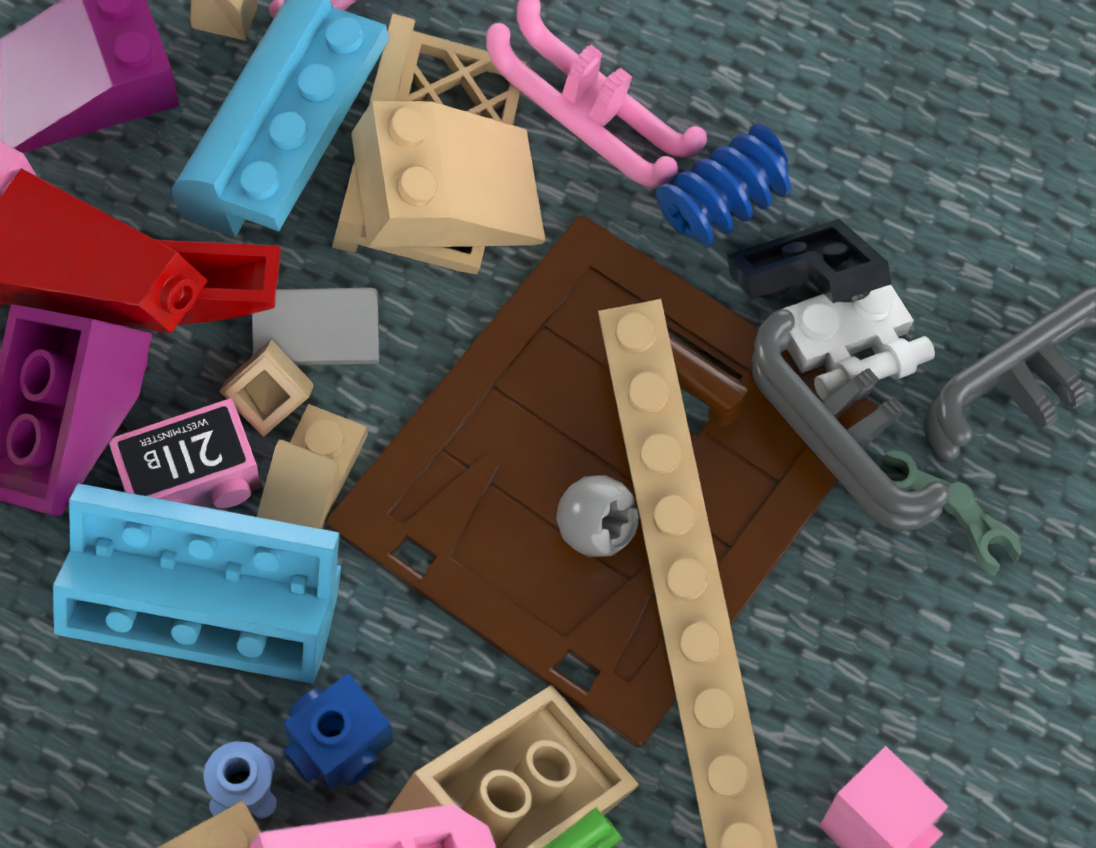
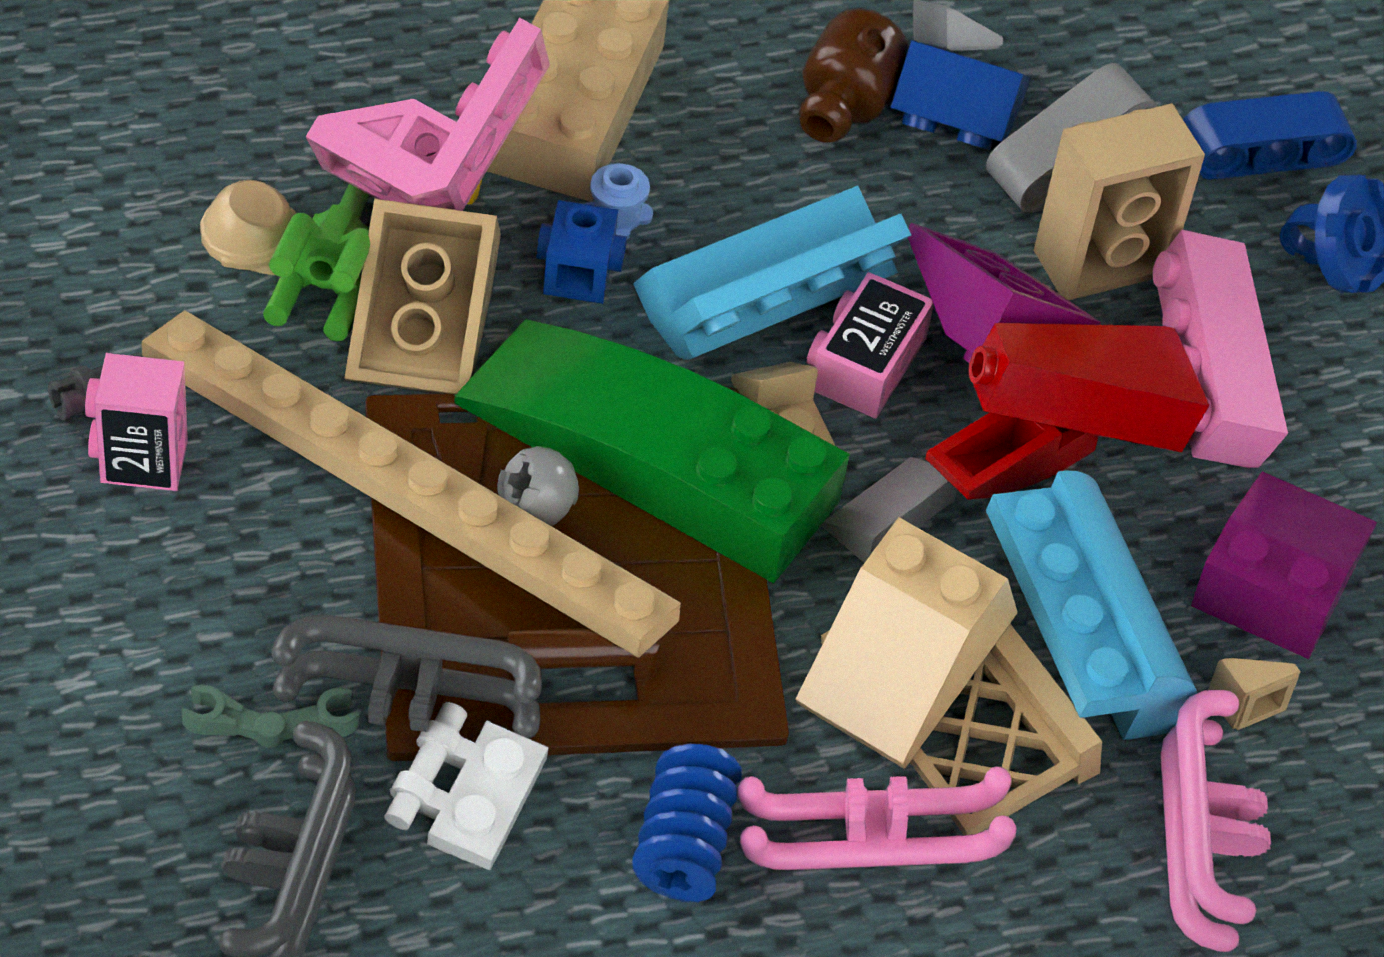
camera: 135 degrees right, 15 degrees down
tan slope [219,339,314,437] -> none
black plate [727,219,891,303] -> none
none -> green slope [454,319,850,584]

